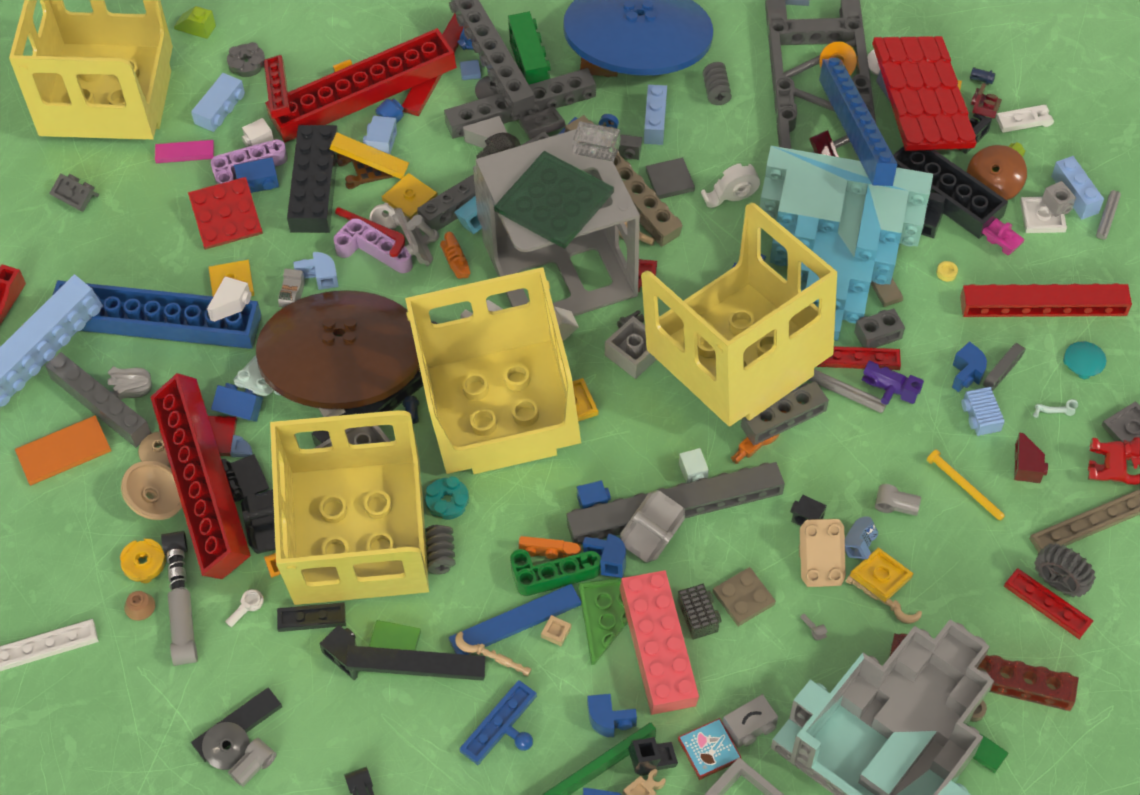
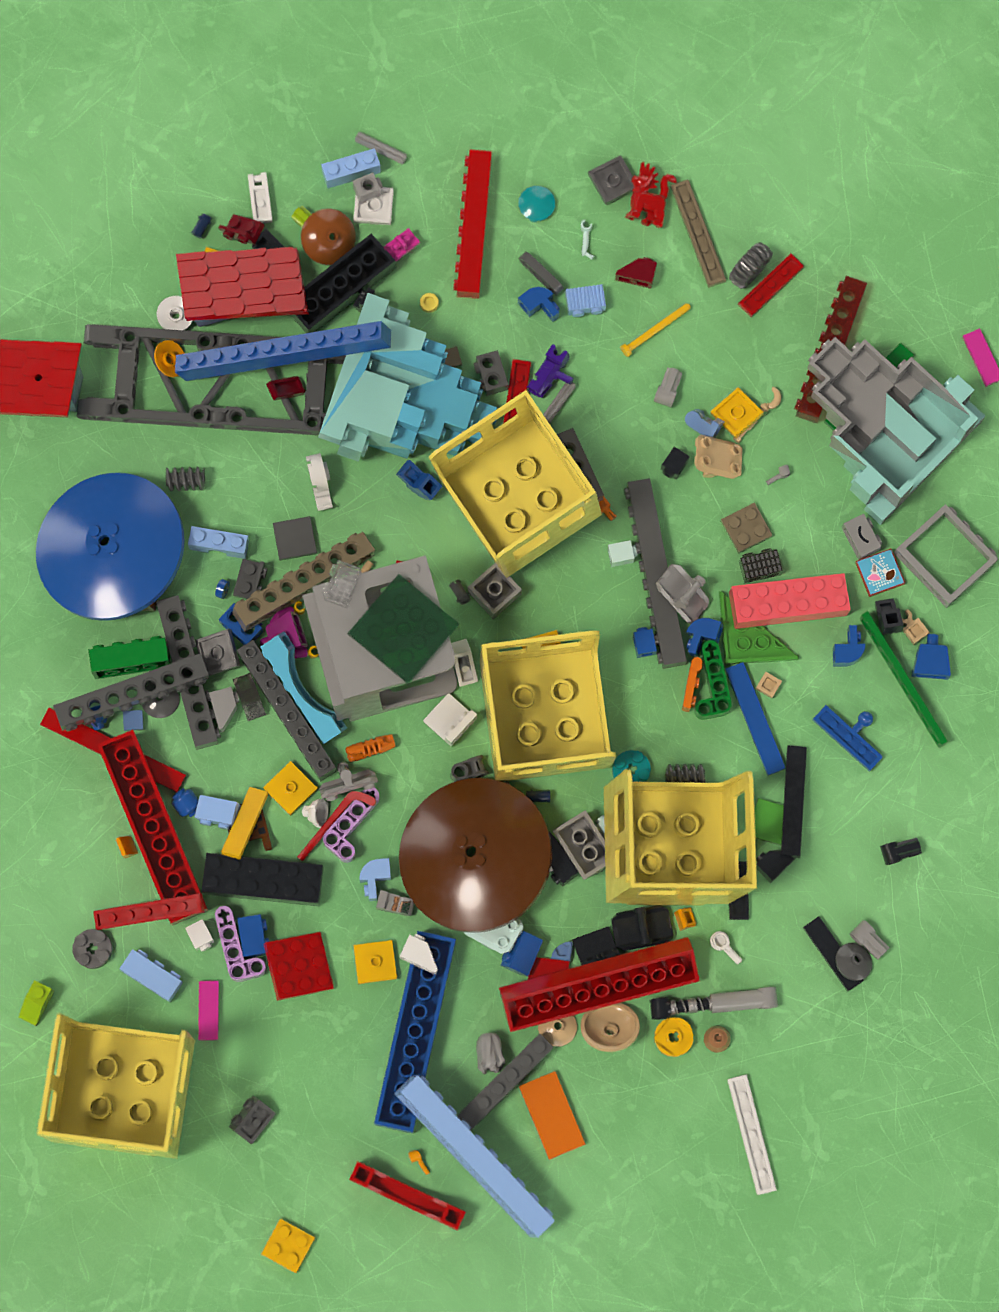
camera: 90 degrees left, 20 degrees up
tan piece [455,631,531,677] -> none

